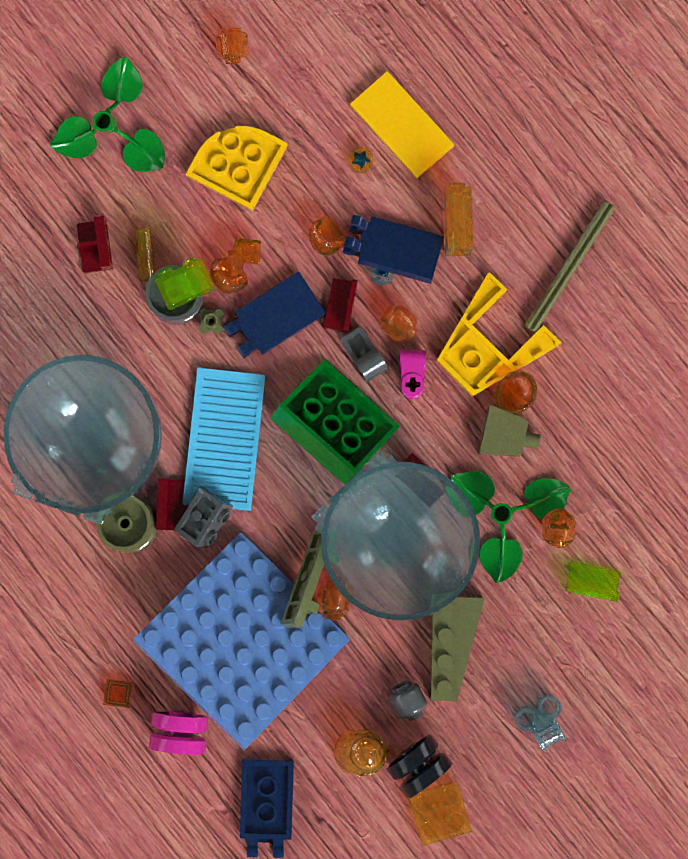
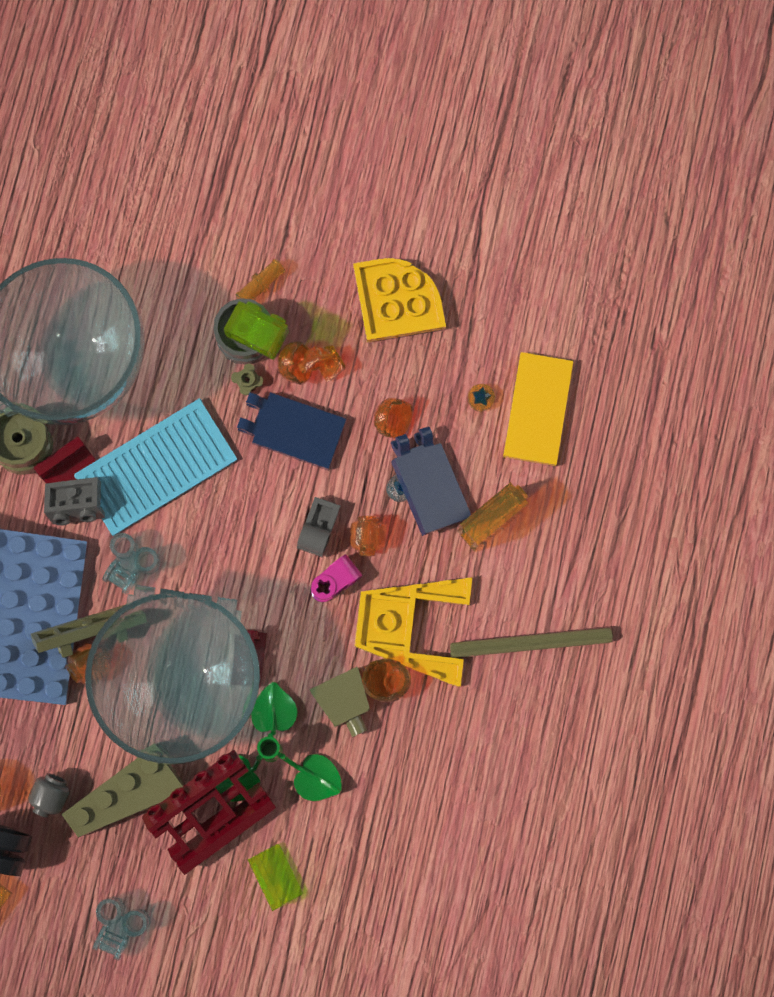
camera: 40 degrees right, 5 degrees down
green plant [50,57,165,172] -> none
dark red panel [77,216,113,273] -> none
clear orange head [215,27,249,64] -> none
green slope [270,359,400,486] -> none
dark red panel [324,278,358,333] -> none
clear orange head [542,509,576,548] -> none
none -> clear light blue piece [102,533,161,595]
none -> dark red fence [142,750,276,875]

